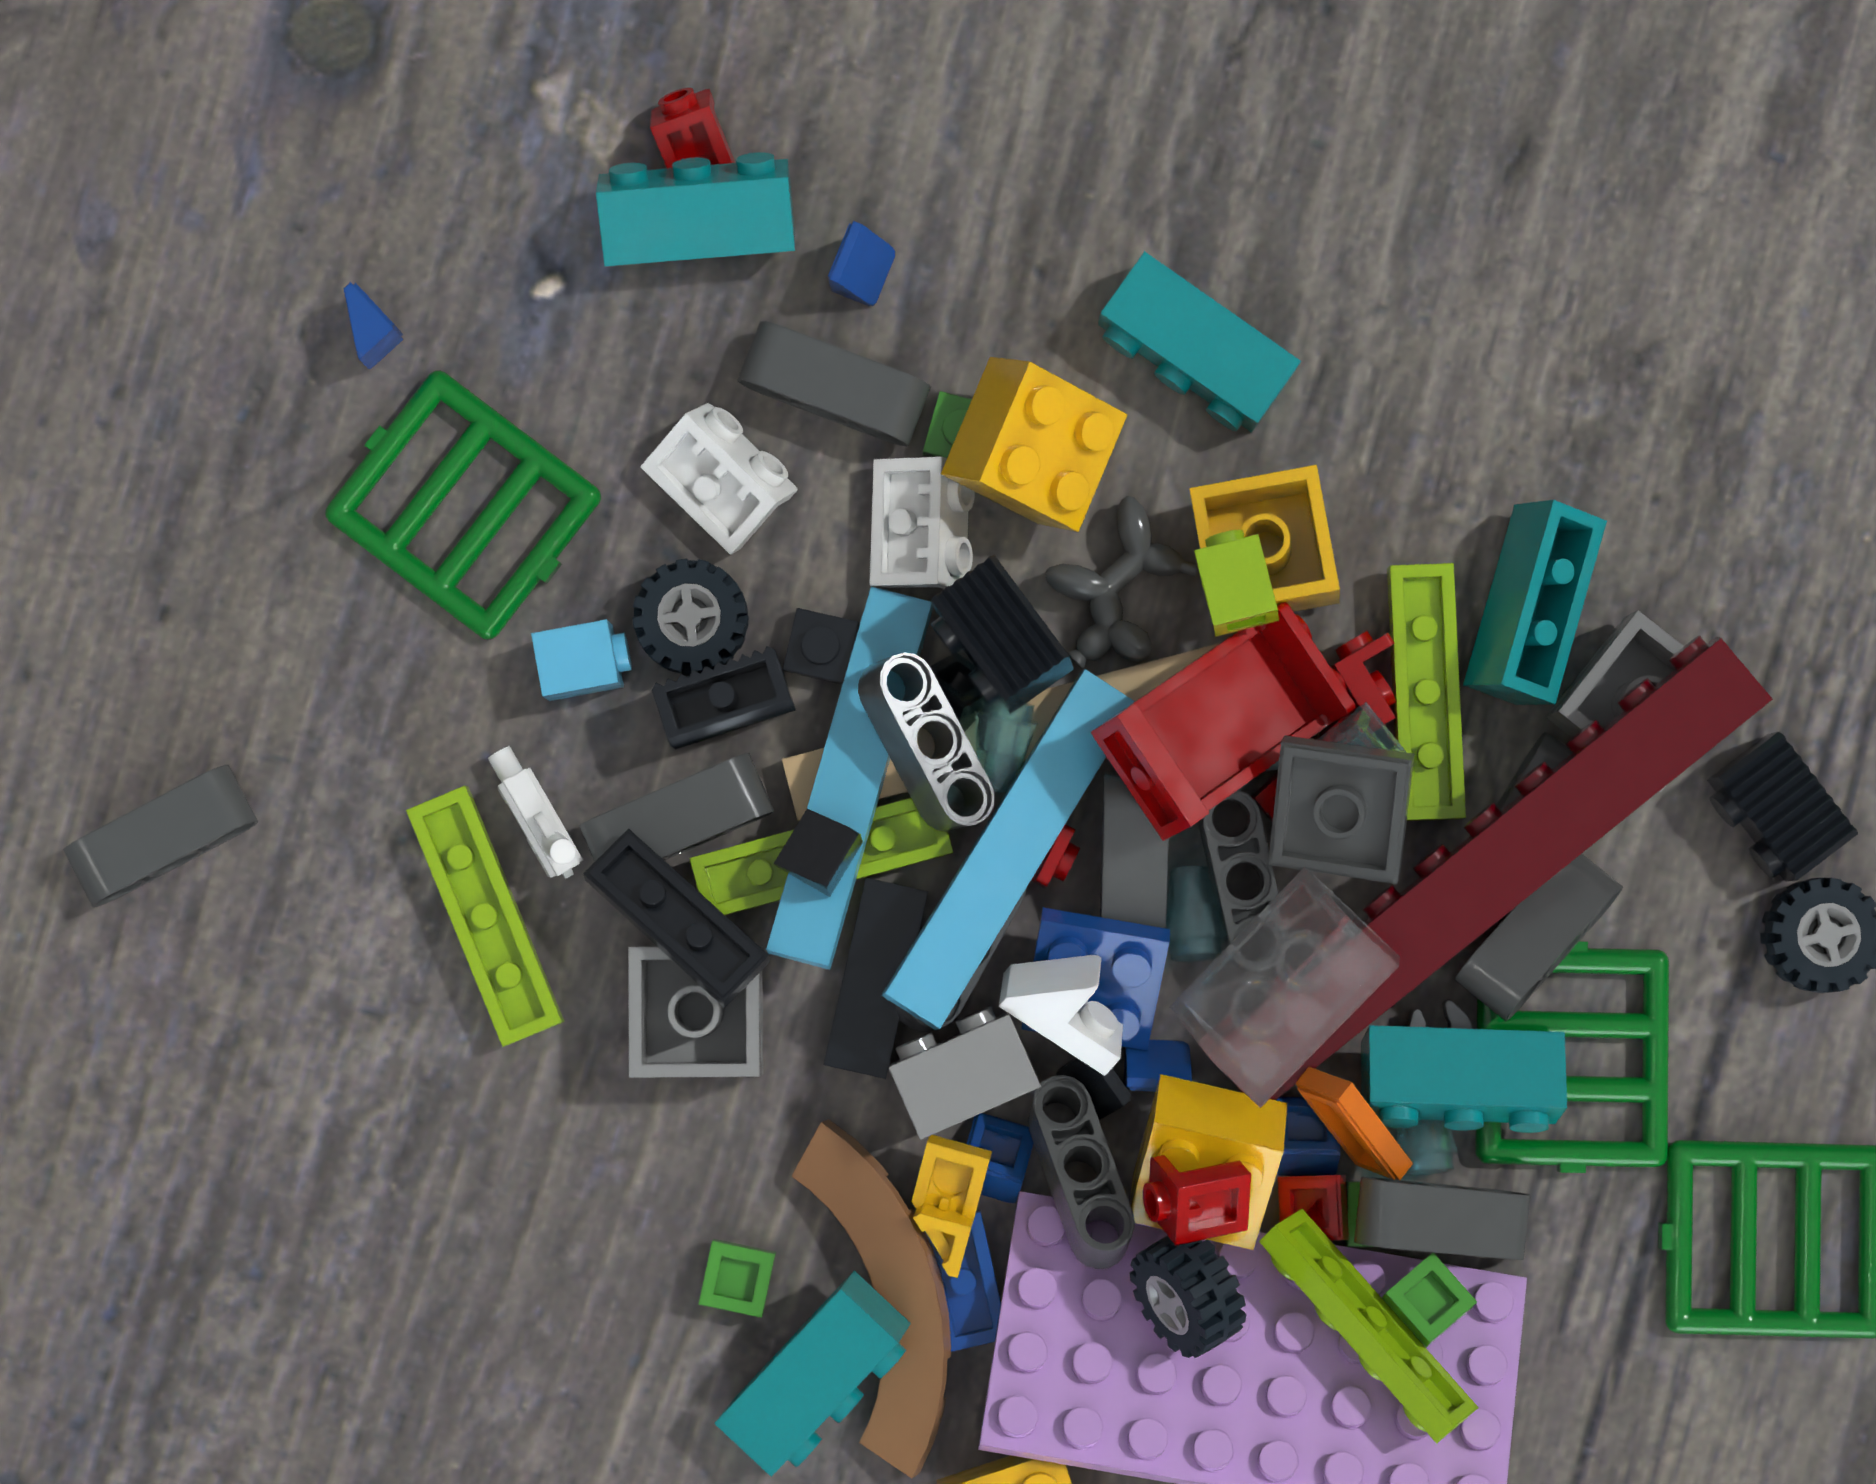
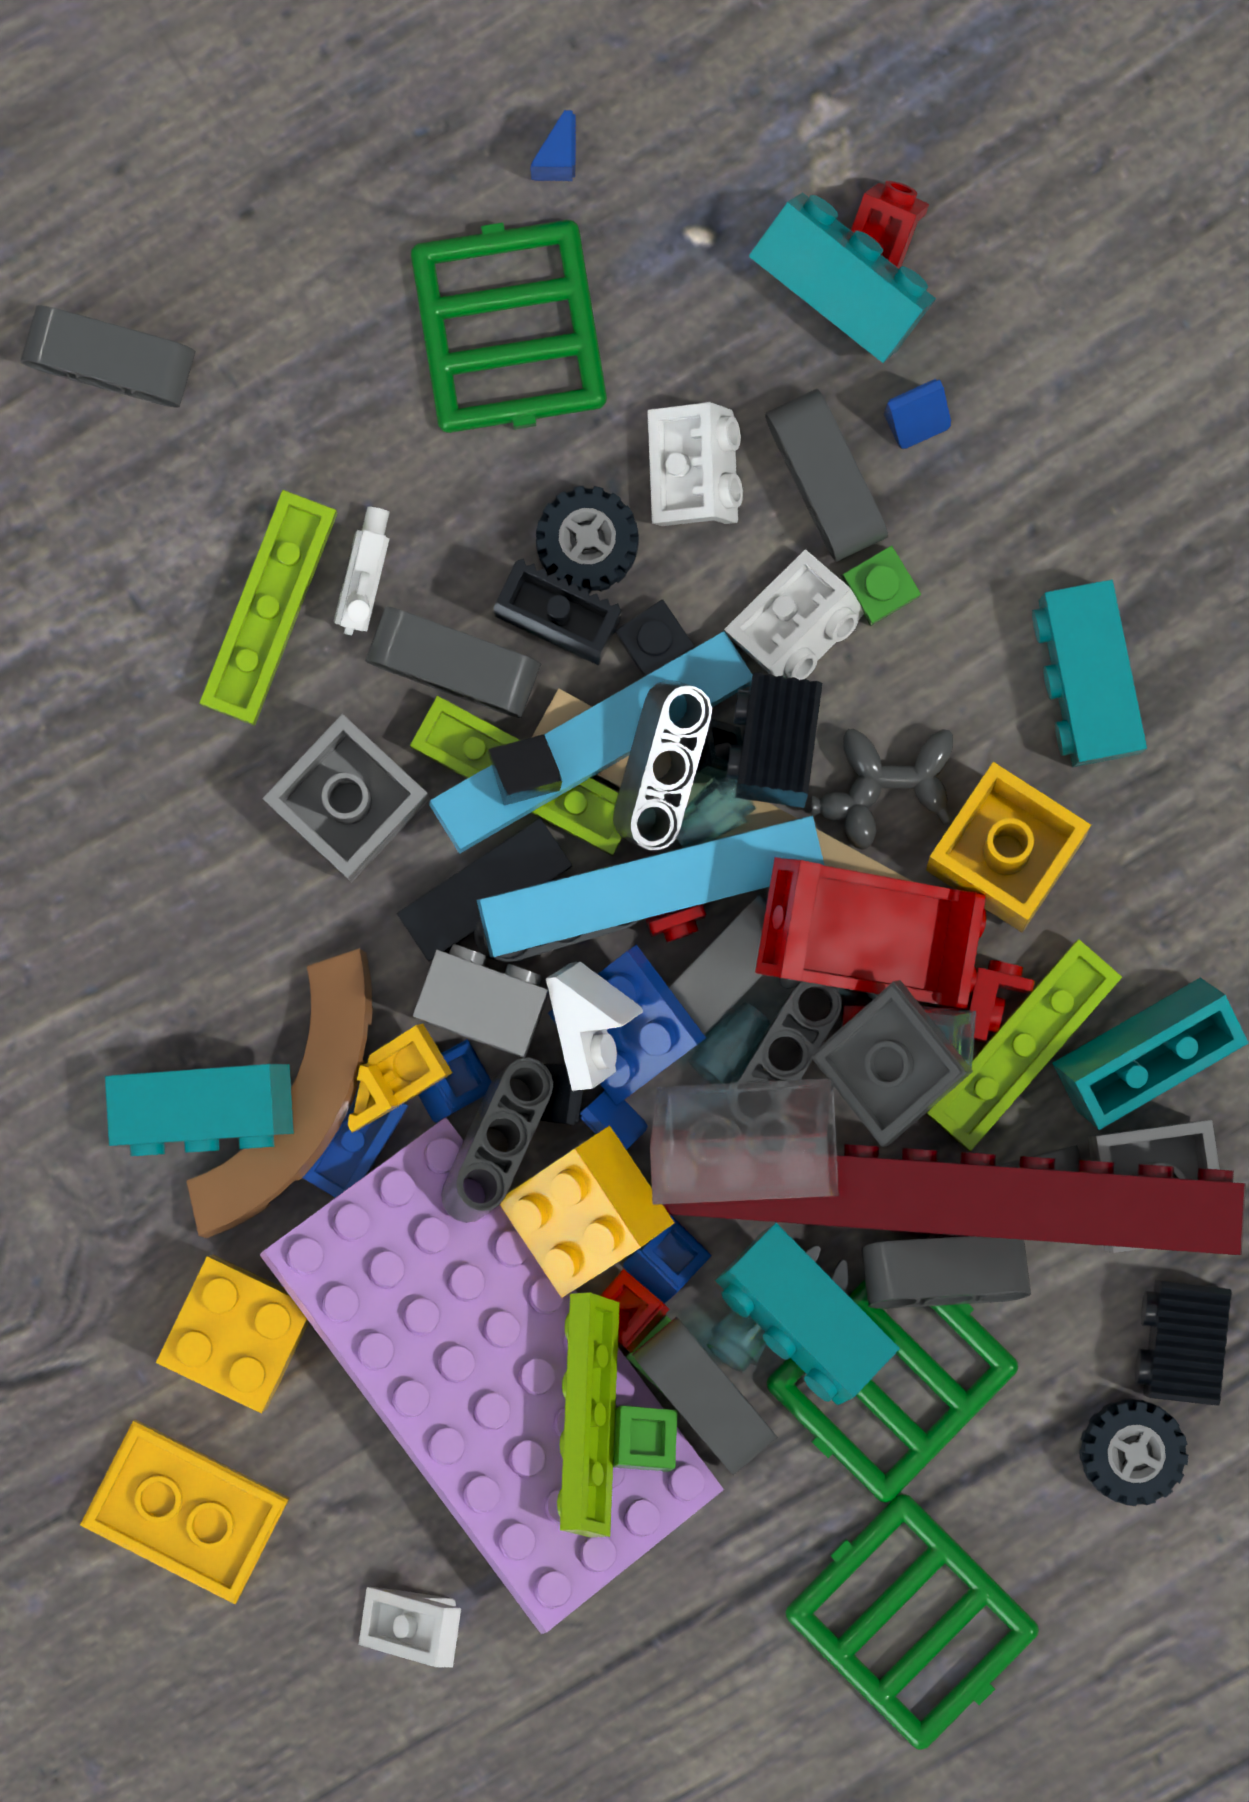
camera: 35 degrees right, 0 degrees up
medium azure brick [531,619,632,701] -> none
black tile [583,829,770,1008] -> none
bright green plate [699,1239,776,1318] -> none
yellow brick [941,357,1128,532] -> none
black wheel [1130,1236,1246,1358] -> none
red bracket [1143,1155,1251,1245] -> none
lime brick [1194,530,1279,637] -> none
orange tile [1295,1067,1413,1181] -> none

